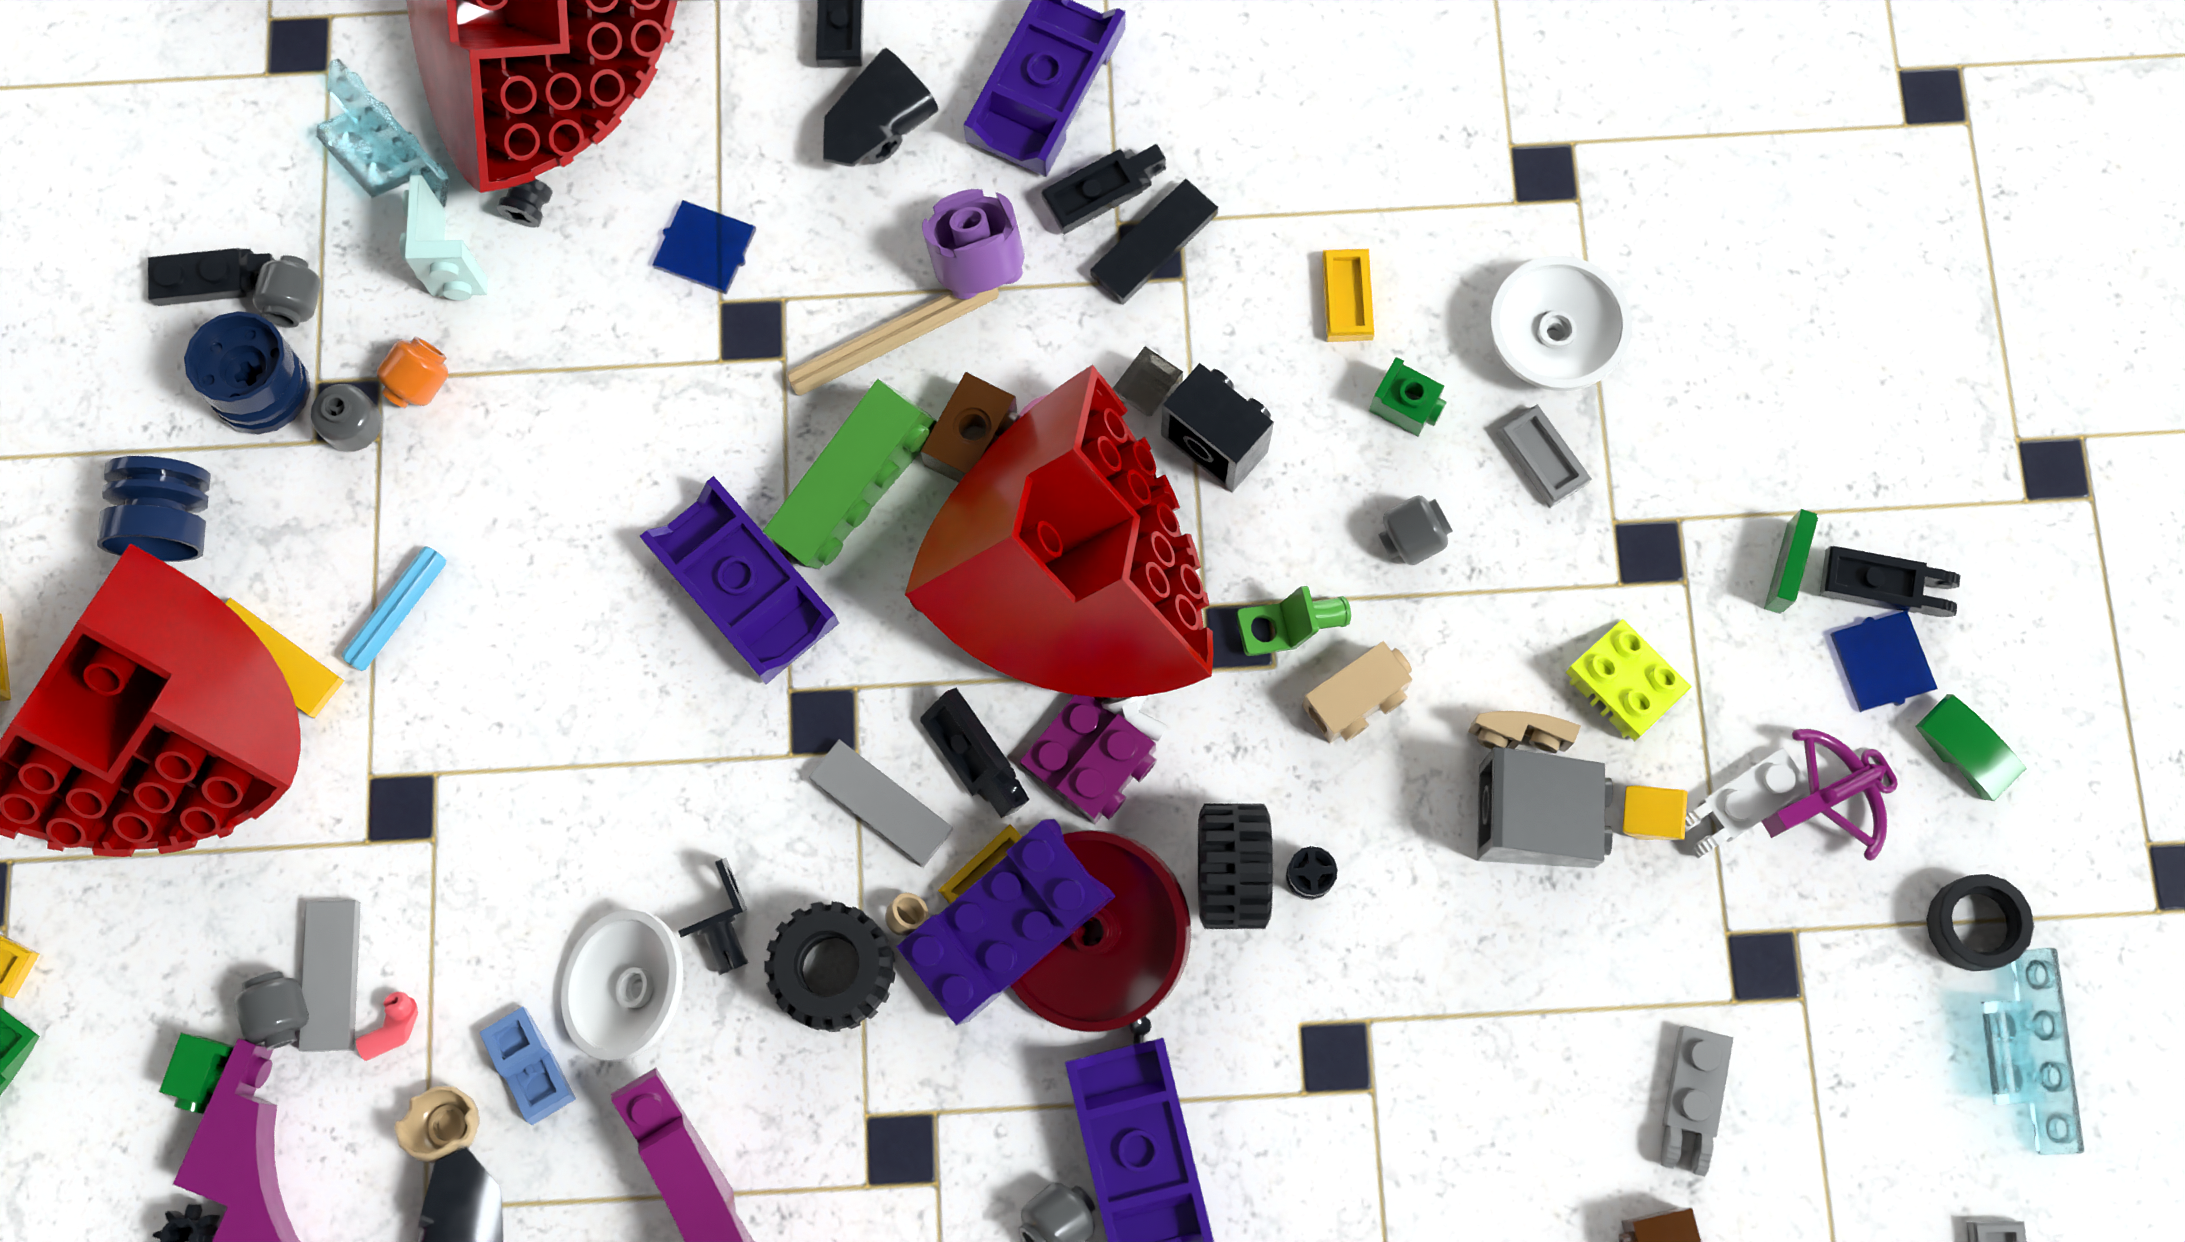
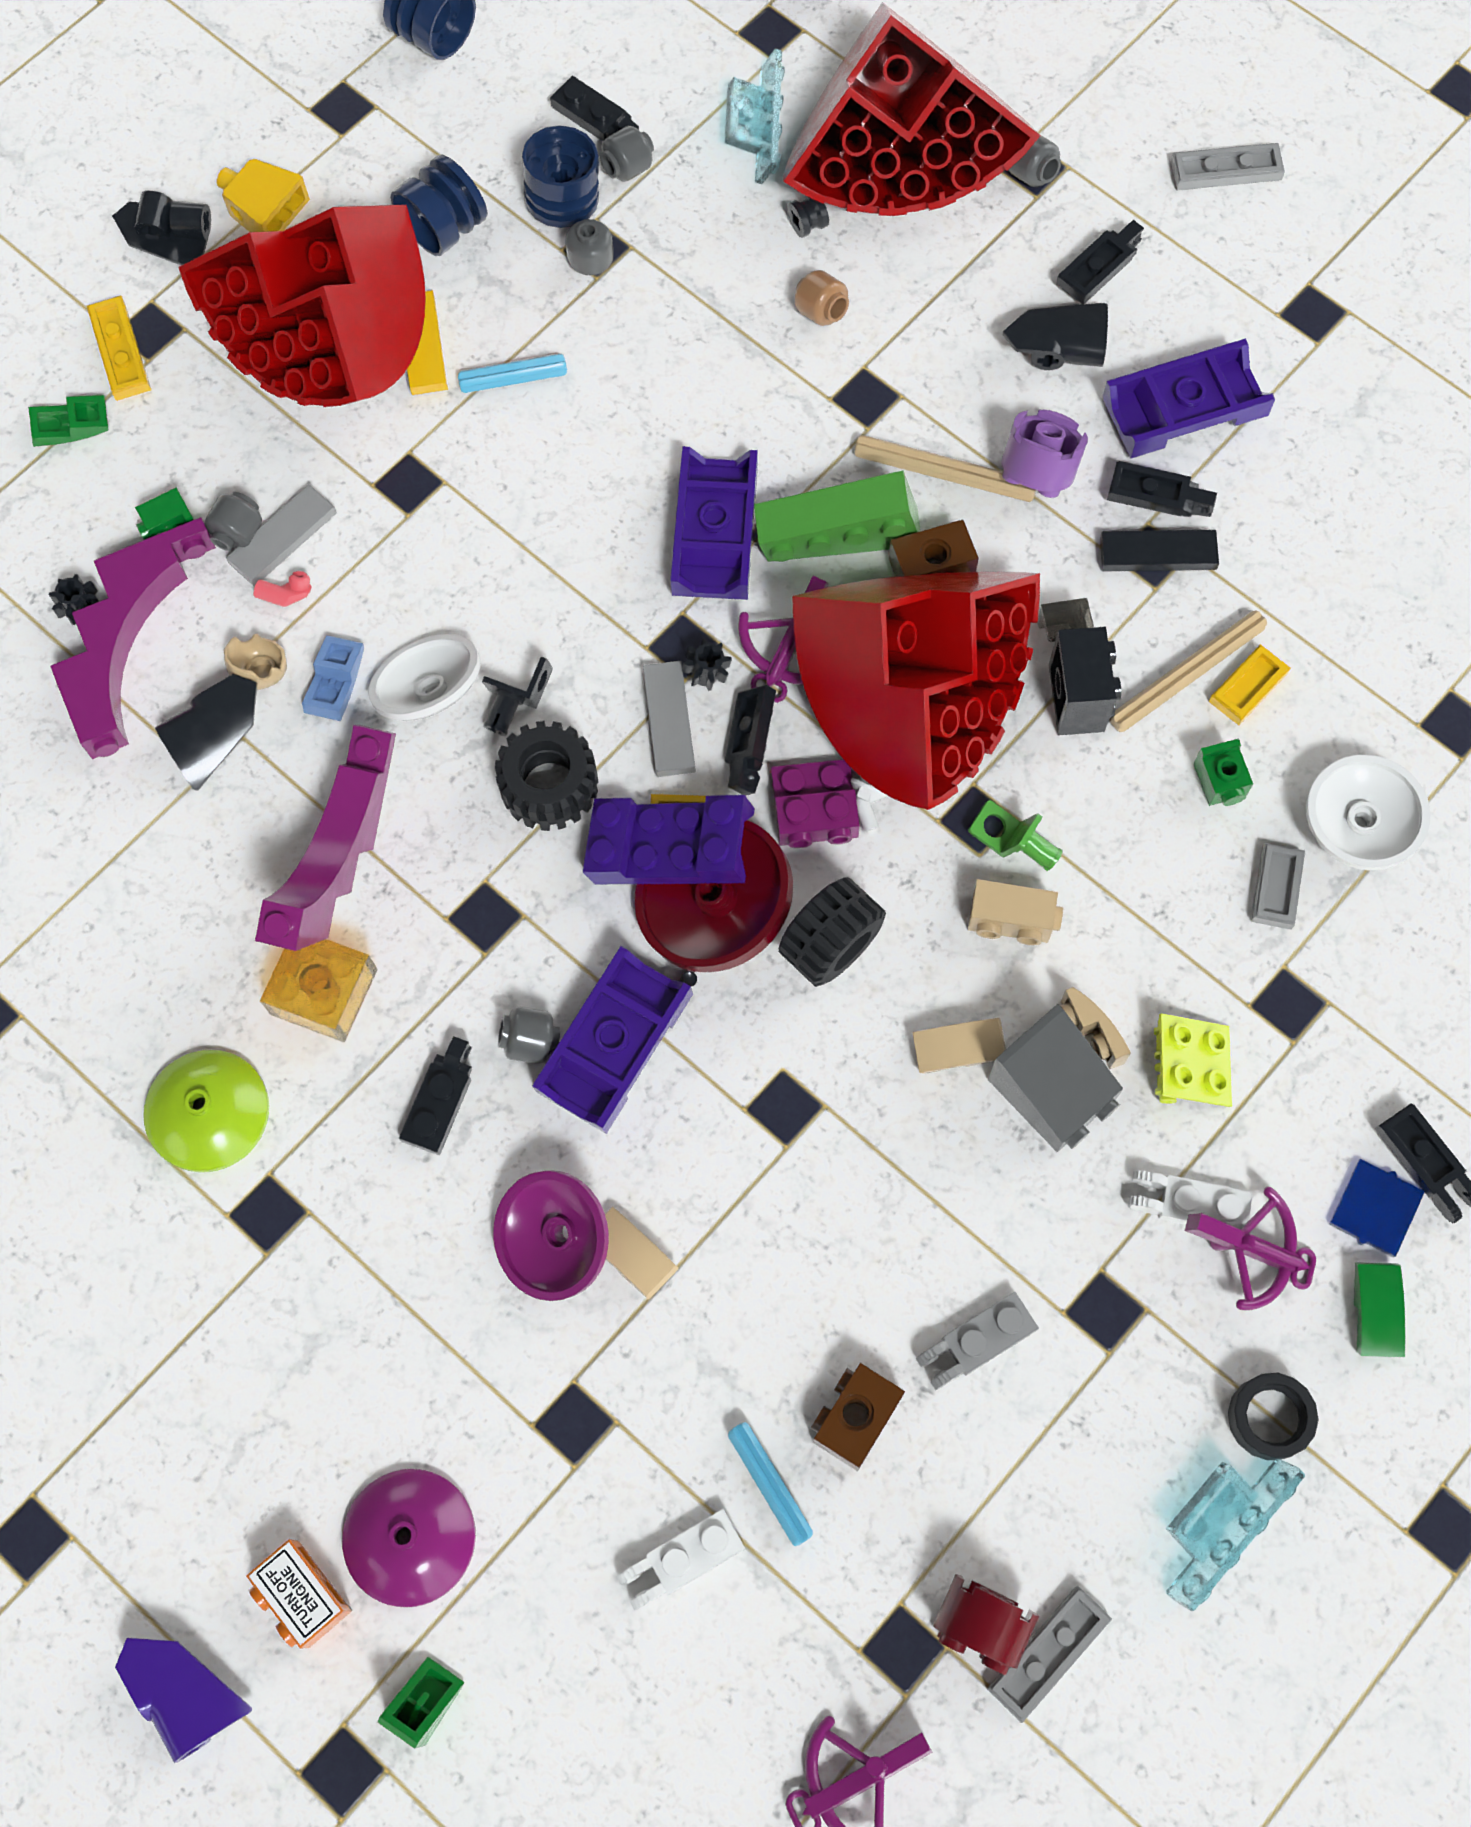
camera: 45 degrees right, 5 degrees down
orange head [377,336,448,408] -> none
light aqua bracket [399,175,488,300] -> none
clear blue piece [652,200,757,295] -> none
tan hinge [885,893,929,936] -> none
black wheel [1286,846,1338,900] -> none
dark grey head [1378,495,1453,566] -> none
yellow slope [1622,786,1688,840] -> none
green tile [1764,509,1819,614] -> none
none -> black gear [682,639,732,691]
none -> magenta piece [738,575,829,703]
none -> medium nougat head [795,270,849,326]
none -> tan slope [912,1018,1006,1074]
none -> tan axle [1109,610,1267,732]

